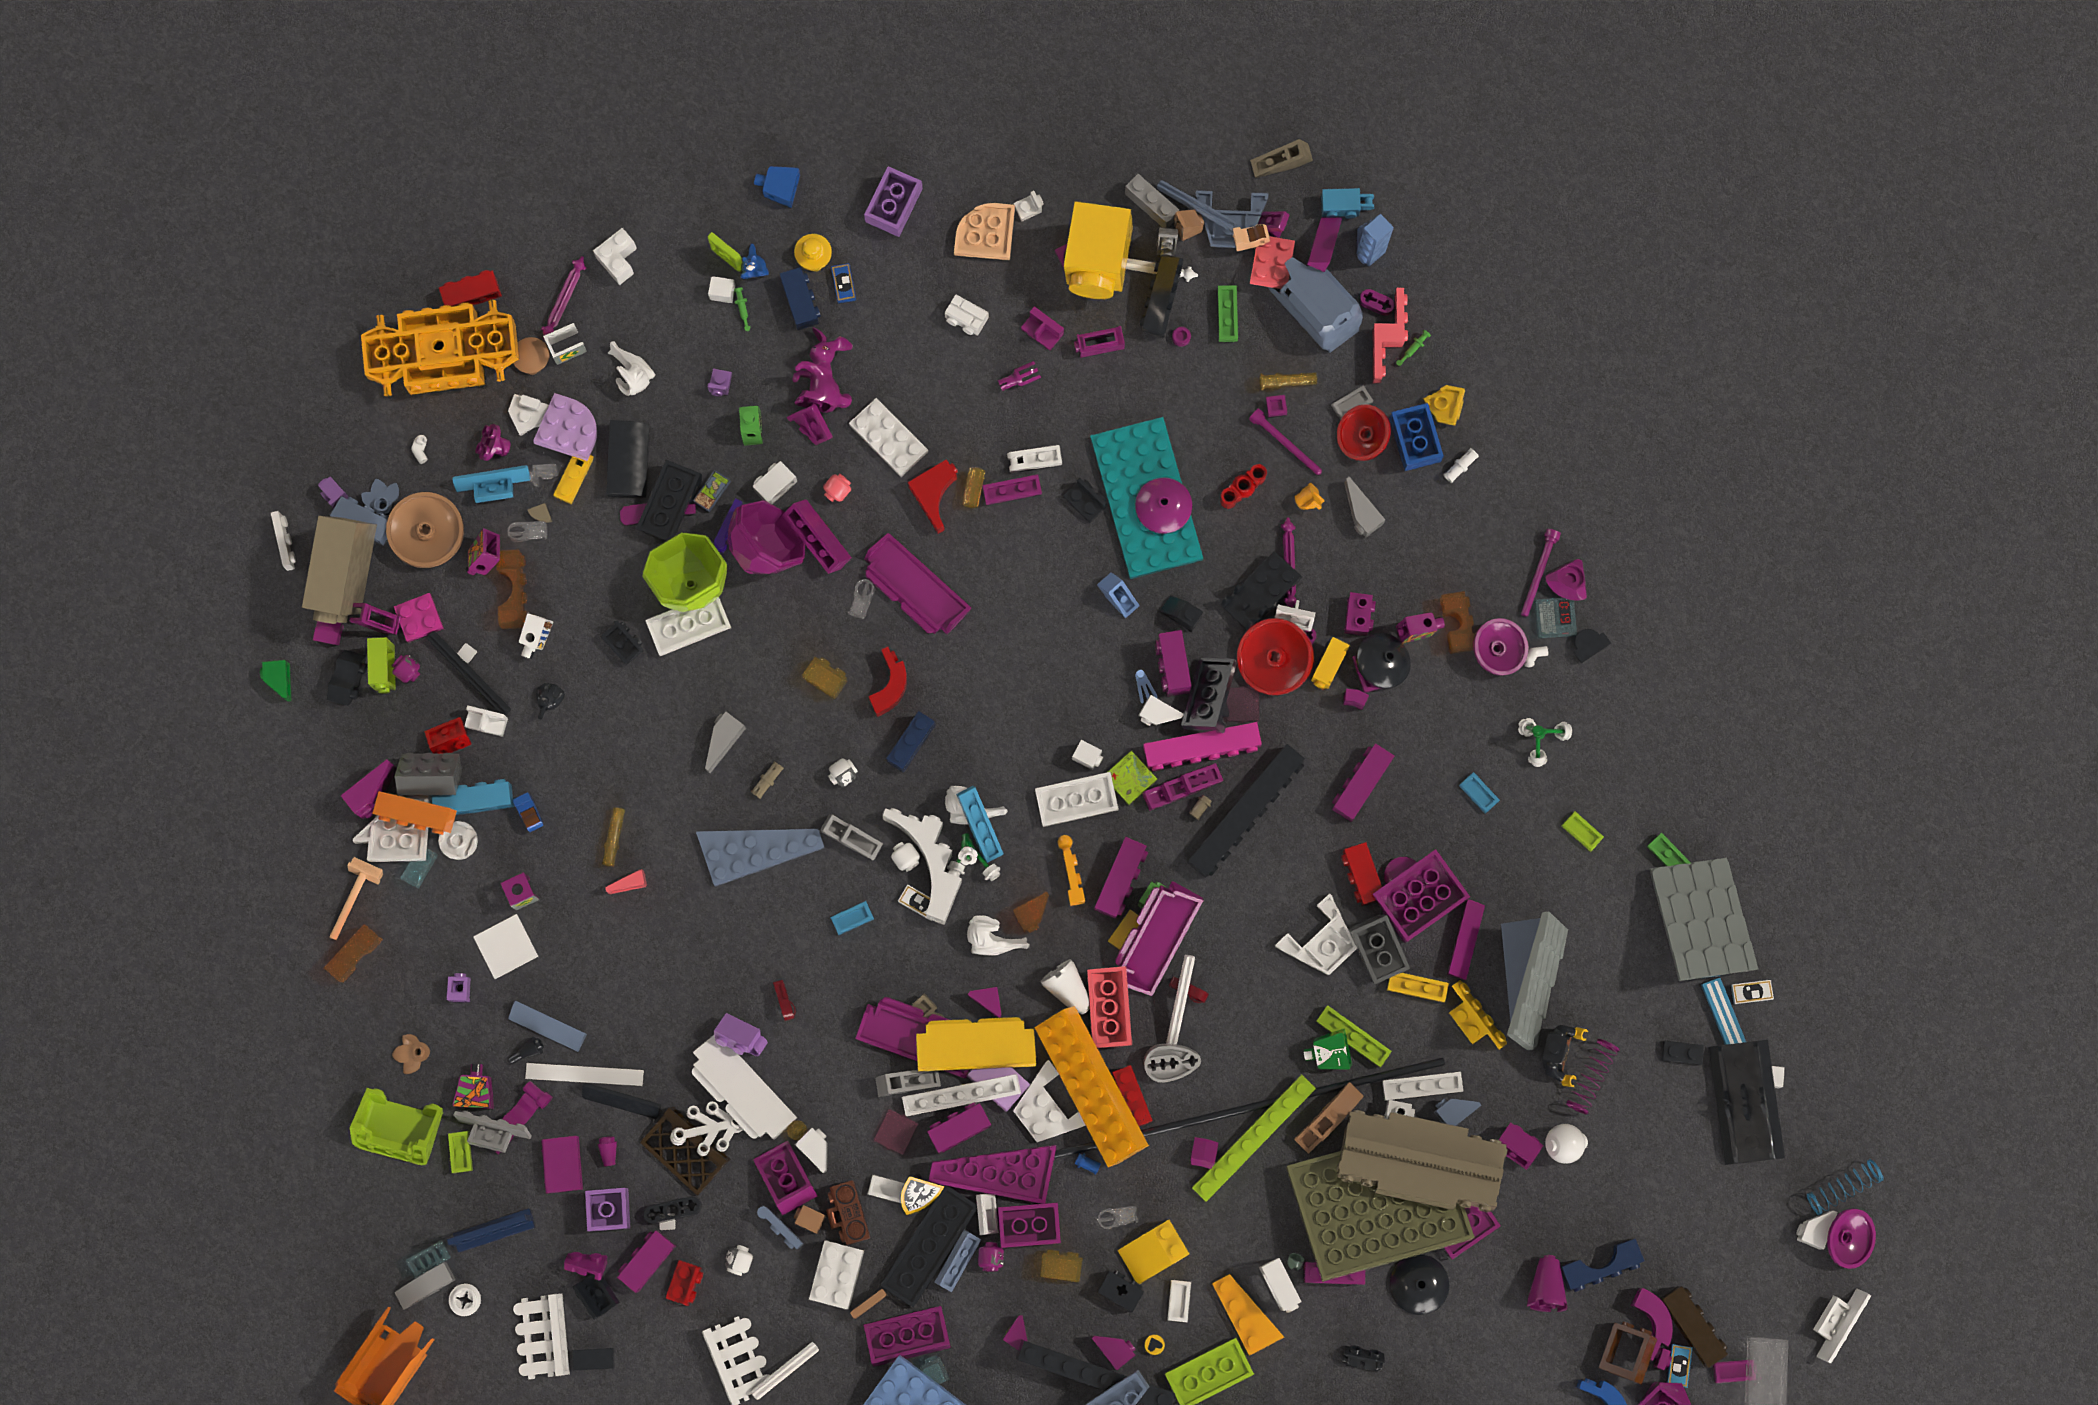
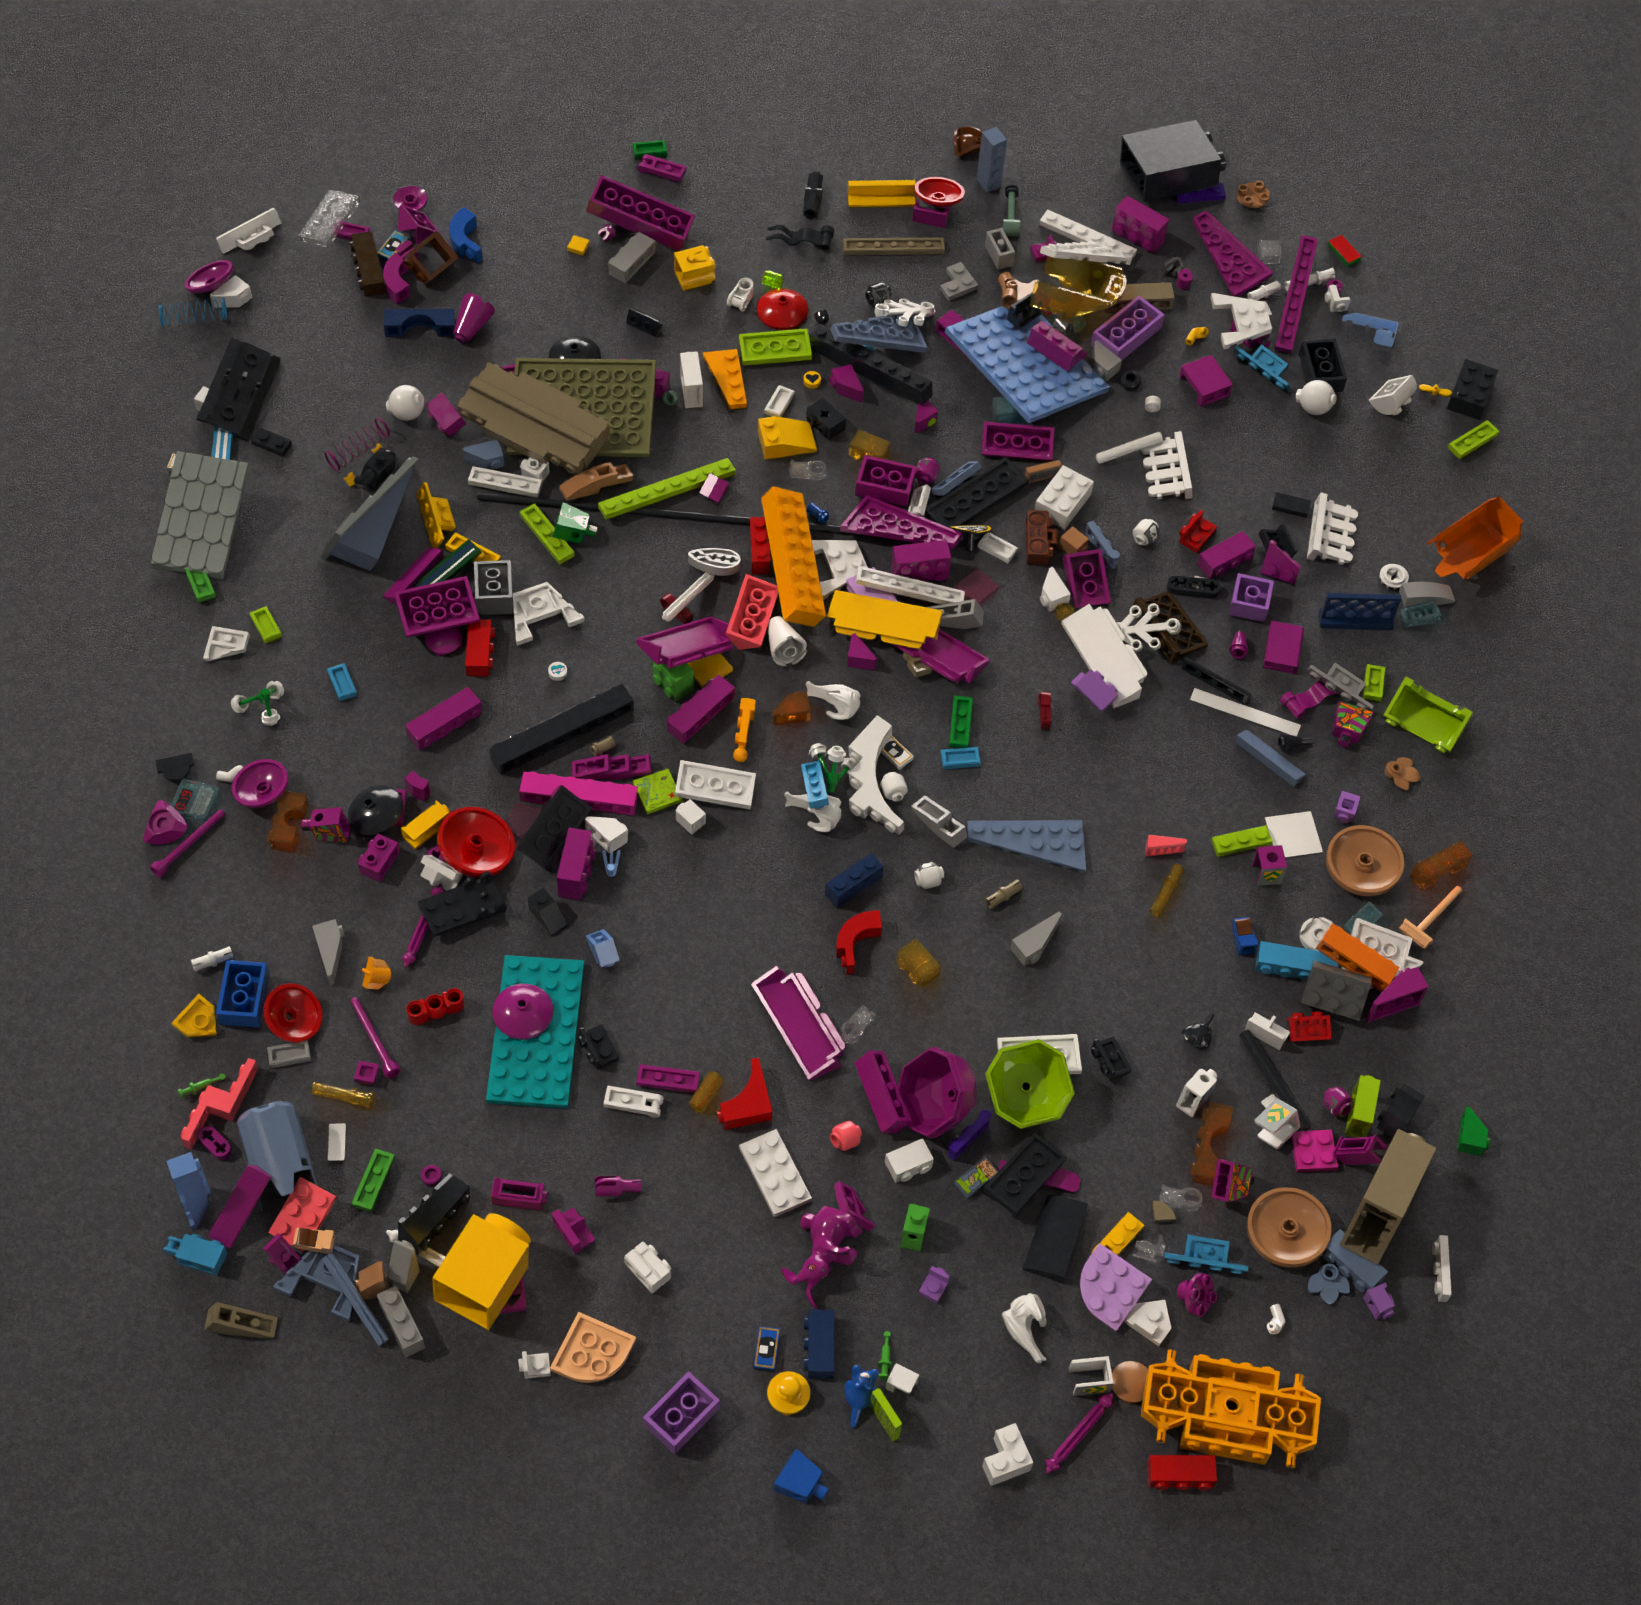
camera: 165 degrees left, 20 degrees down
none -> white wing [203,626,250,662]
none -> white sticker [328,1123,346,1161]
none -> dark green tile [413,539,481,588]
none -> white tile [548,662,567,681]
none -> green plate [949,696,973,748]
none -> lime plate [1211,825,1273,857]
none -> piece [1255,1098,1300,1149]
none -> medium nougat dish [1326,825,1404,896]

